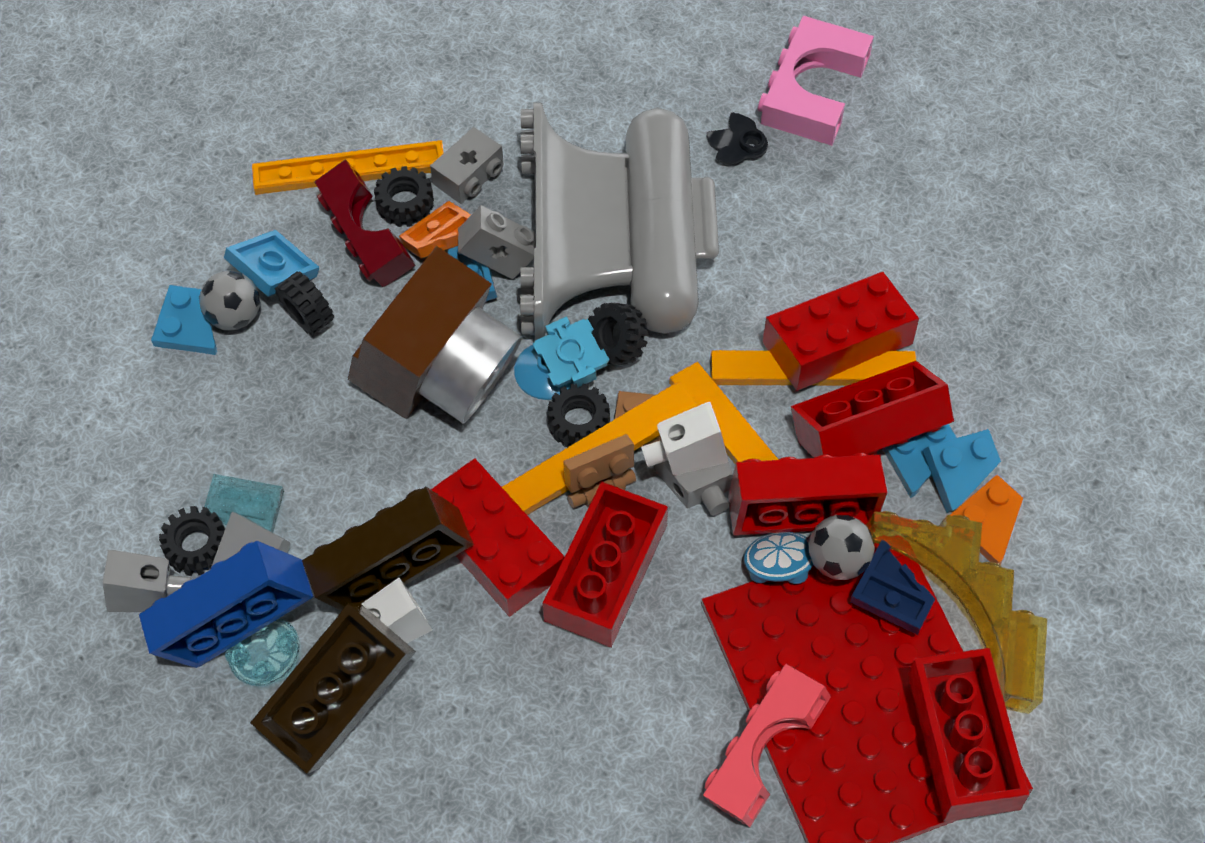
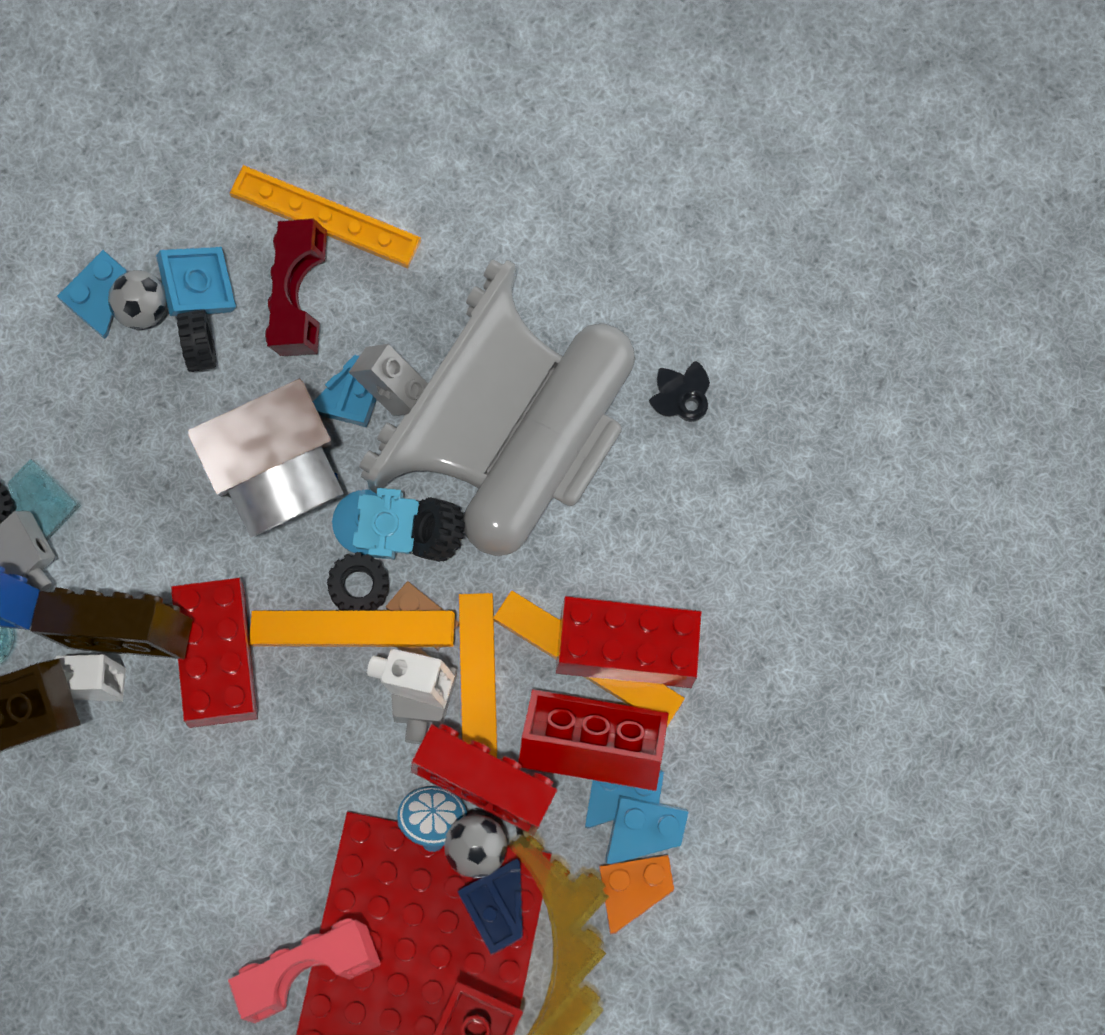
camera: 30 degrees right, 15 degrees up
black tyre [374,166,434,227] -> none
orange wing [399,201,471,258] -> none
light grey brick [430,127,504,204] -> none
red brick [542,481,668,648] -> none
medium nougat plate [563,434,636,509] -> none
bright pink arch [758,16,874,146] -> none

